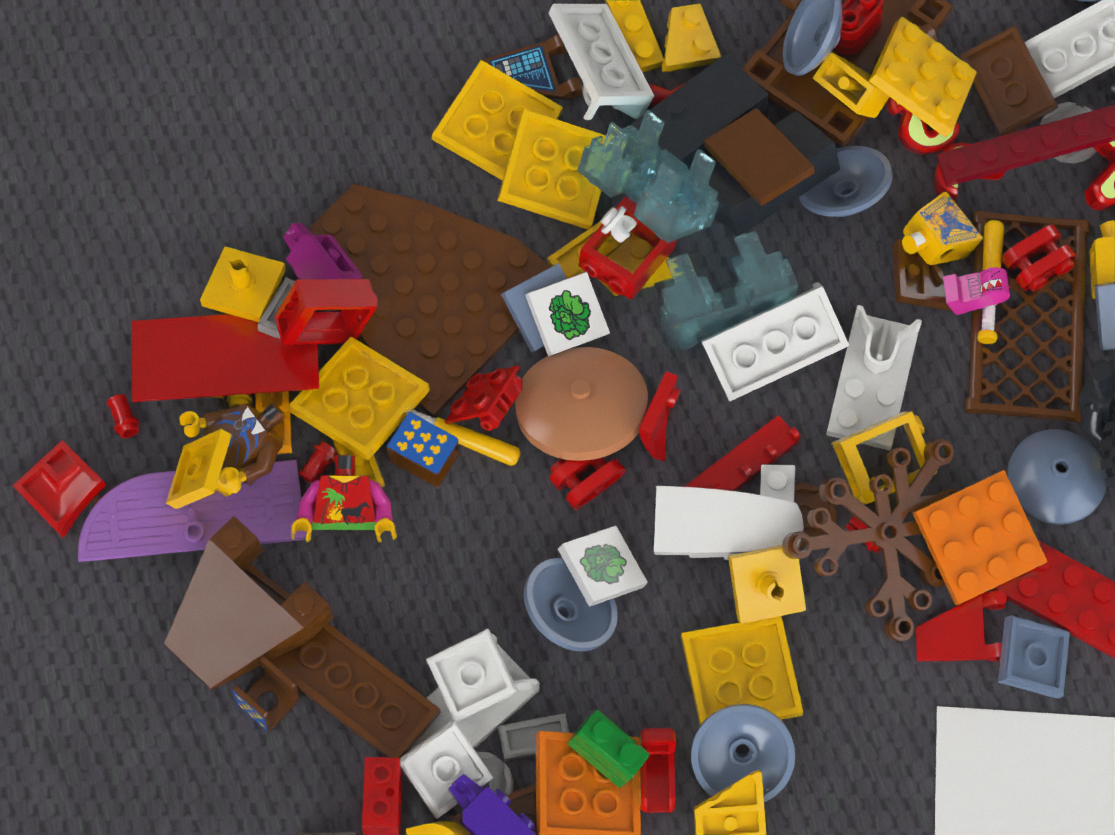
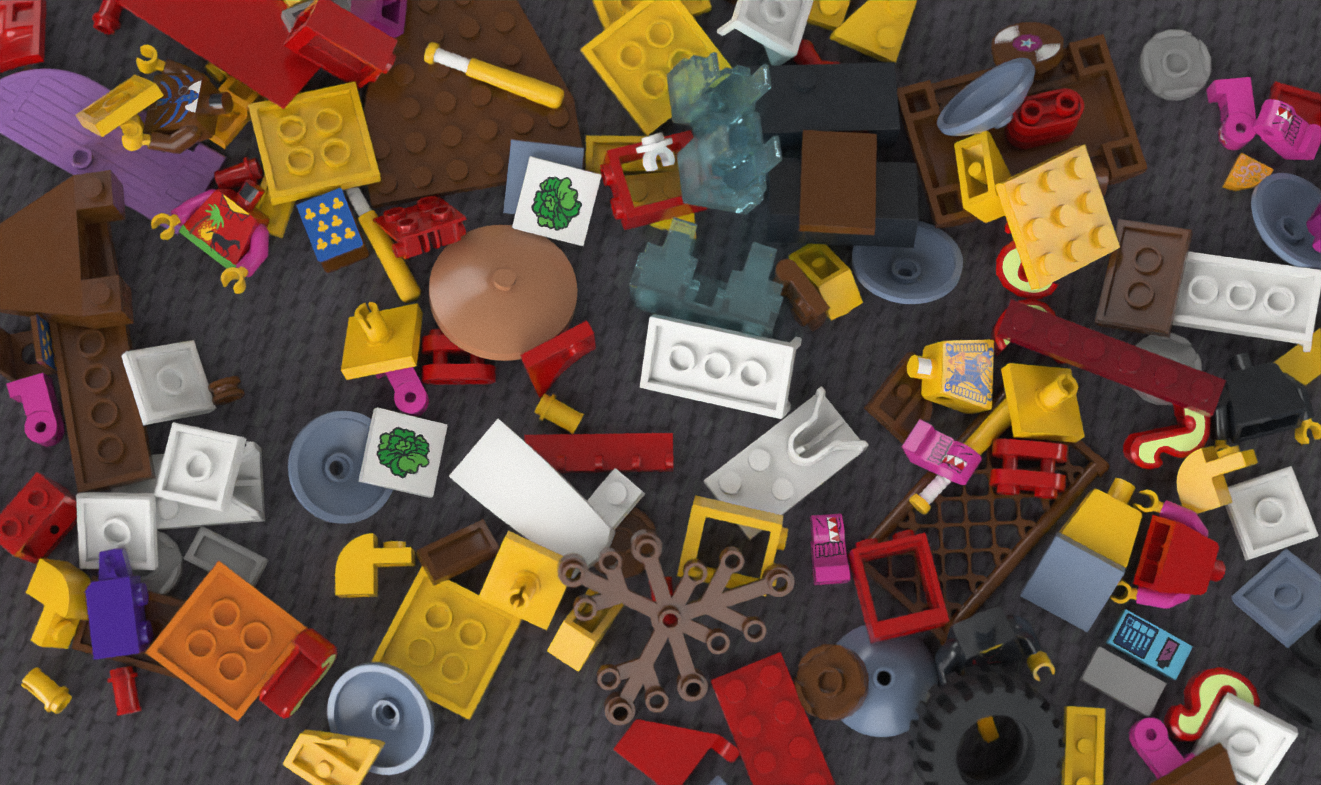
camera: 40 degrees right, 10 degrees up
green brick [566,709,650,788] -> none
orange plate [912,470,1047,605] -> none
none -> dark pink leg [7,373,65,447]
none -> white tile [121,340,216,425]
none -> reddish brown bush [208,376,245,406]
none -> yellow brick [335,533,415,598]
none -> yellow tile [341,302,423,380]
none -> dark pink leg [375,367,429,417]
none -> reddish brown tile [416,519,500,586]
none -> yellow piece [424,42,564,109]
none -> yellow pin [534,393,584,434]
none -> yellow slope [547,588,624,672]
none -> reddish brown plate [772,259,830,332]
none -> yellow slope [788,244,863,321]
none -> reddish brown tile [794,644,869,721]
none -> dark pink leg [810,513,851,585]
none -> red window [848,530,949,644]
none -> yellow tile [1001,363,1085,442]

